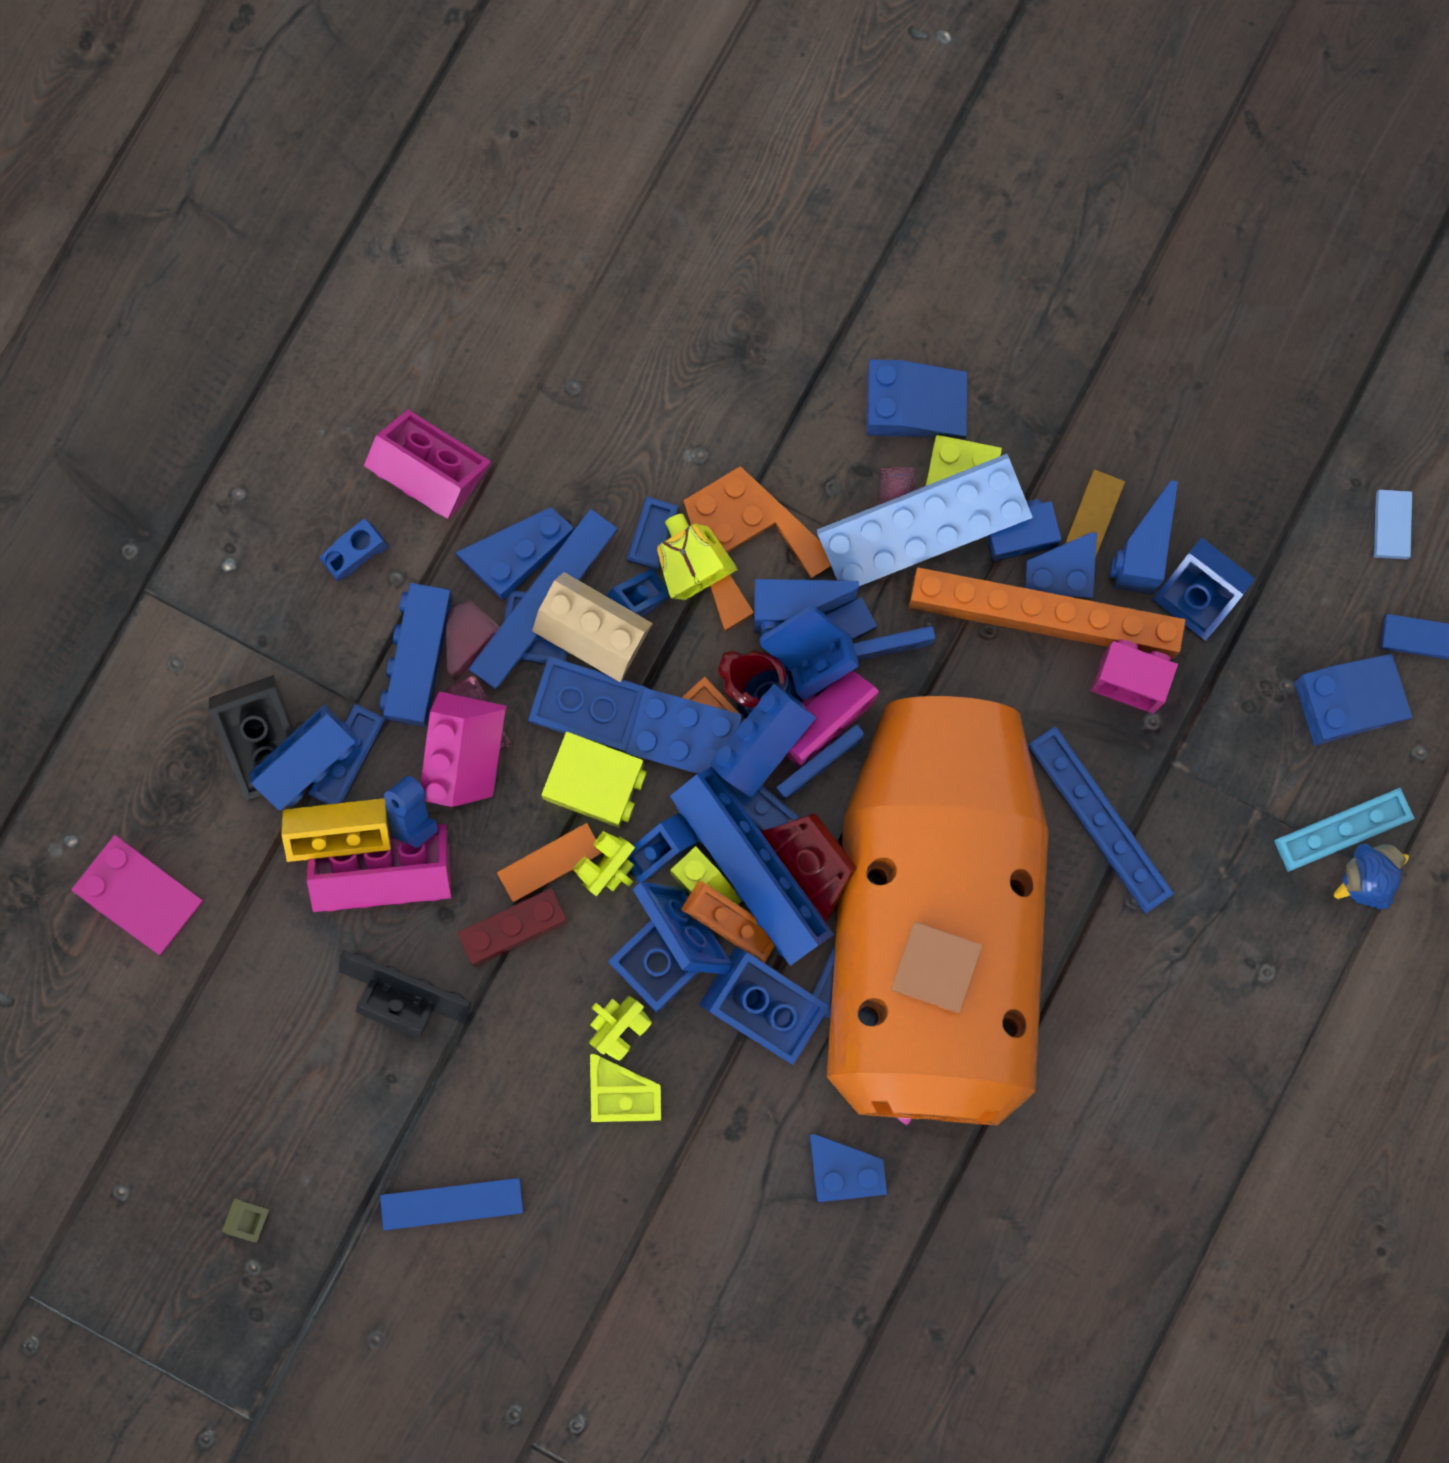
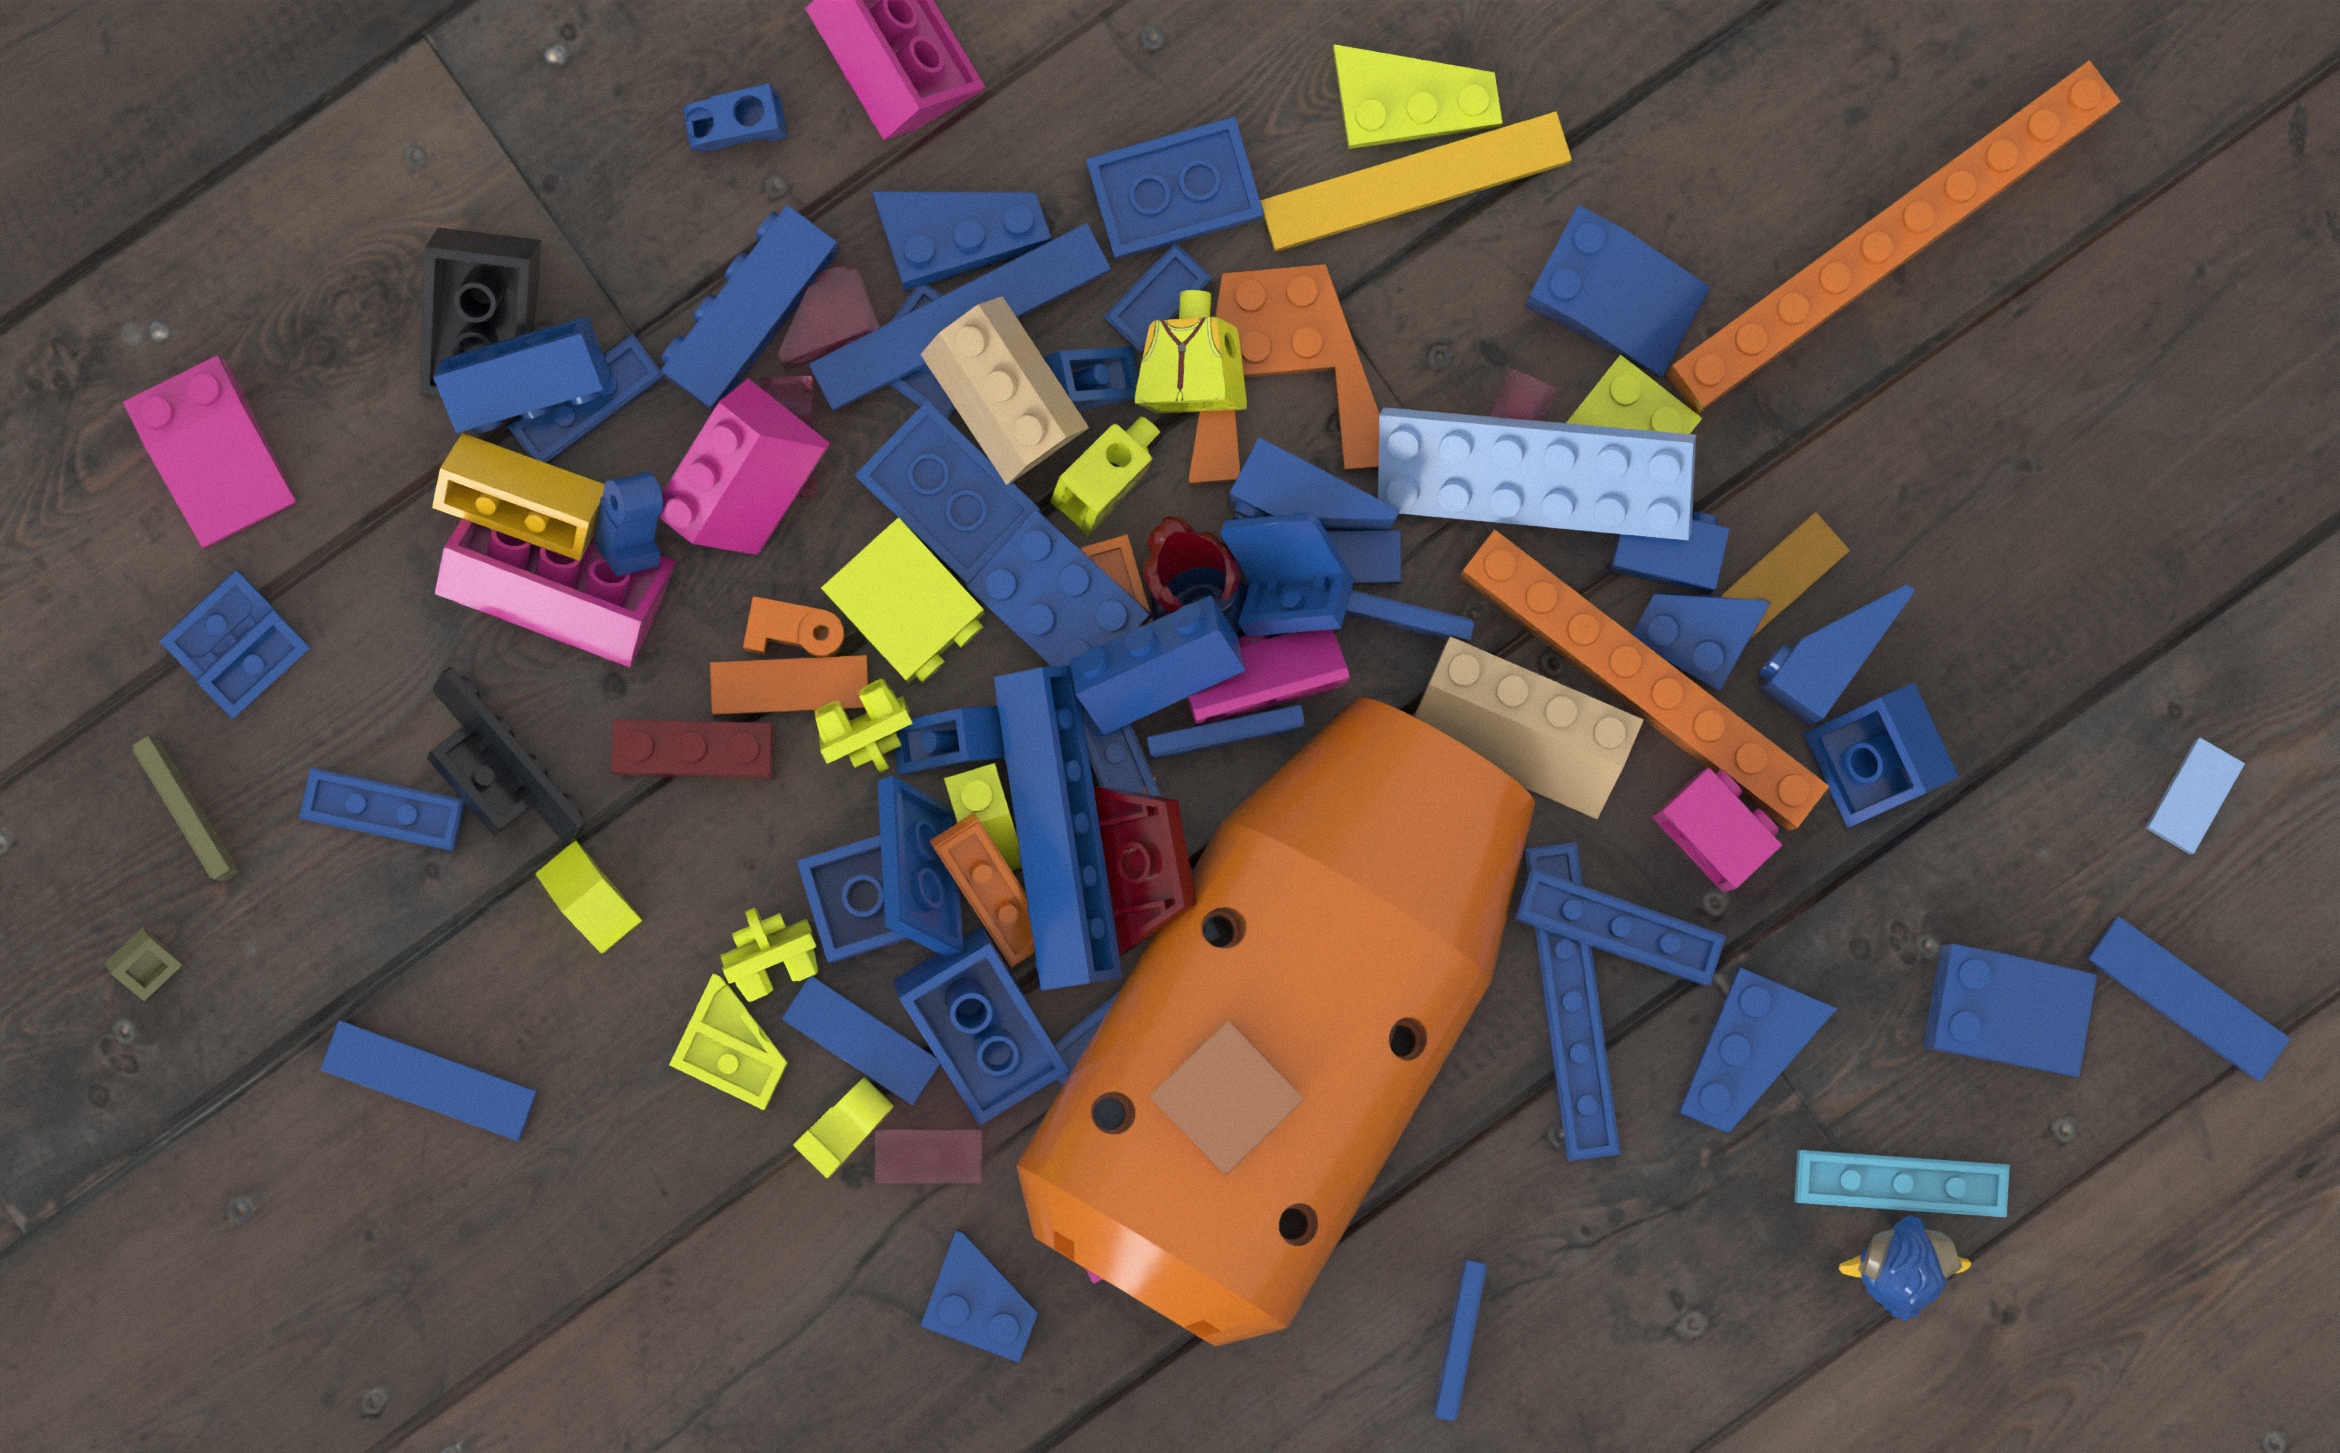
camera: 25 degrees right, 5 degrees up
none -> olive tile [132,736,240,882]
none -> blue slope [159,568,310,719]
none -> blue tile [299,767,466,851]
none -> neon yellow slope [535,840,643,954]
none -> orange leg [743,596,845,658]
none -> blue tile [782,976,941,1106]
none -> neon yellow leg [793,1077,895,1178]
none -> clear pink brick [875,1129,984,1184]
none -> neon yellow torso [1050,416,1163,537]
none -> blue plate [1086,117,1264,261]
none -> yellow tile [1260,111,1572,252]
none -> neon yellow wing [1333,44,1502,149]
none -> tan slope [1414,636,1644,820]
none -> blue tile [1432,1258,1487,1421]
none -> blue tile [1512,868,1726,986]
none -> orange brick [1665,60,2121,414]
none -> blue wing [1678,967,1837,1133]

